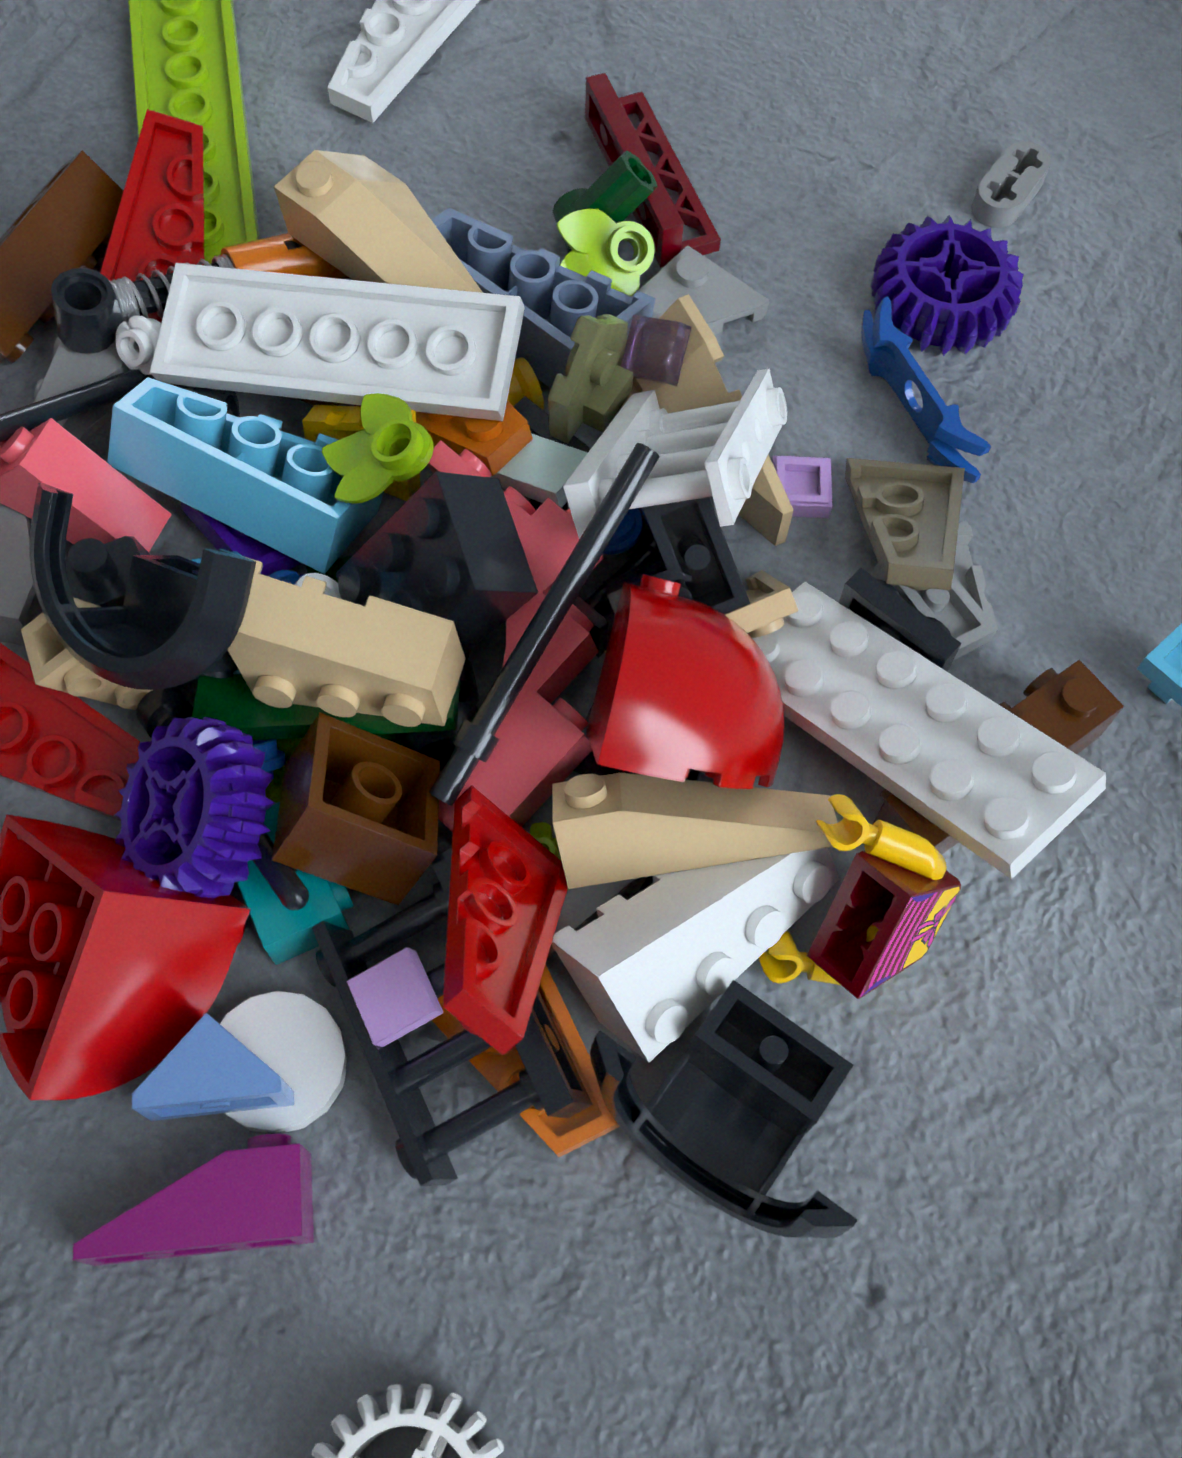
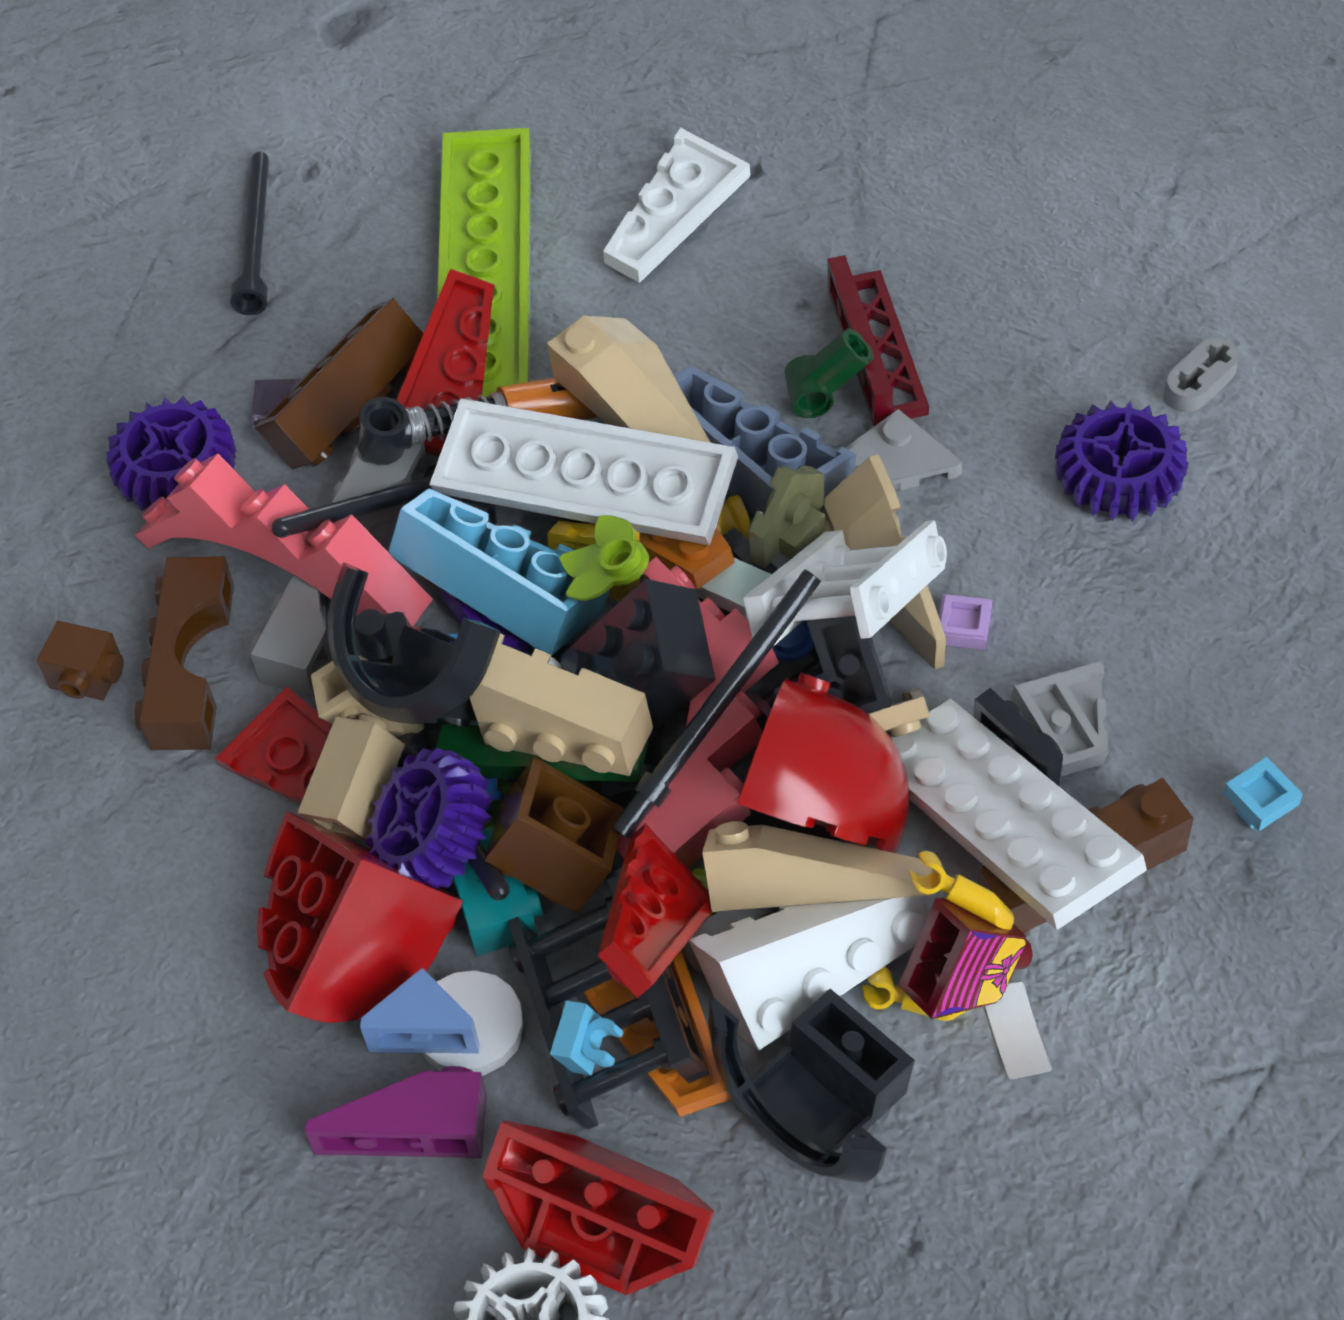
camera: 15 degrees right, 10 degrees down
white plate [116,315,161,375] -> none
lavender tile [347,947,444,1047] -> none
lime plate [556,209,654,297] -> none
clear purple tile [621,315,692,386] -> none
dark tan wing [845,458,965,591] -> none
blue piece [861,296,991,483] -> none
none -> tan brick [297,714,405,840]
none -> red wedge [482,1121,715,1295]
none -> medium azure tile [550,1000,623,1076]
none -> white sticker [985,982,1052,1079]

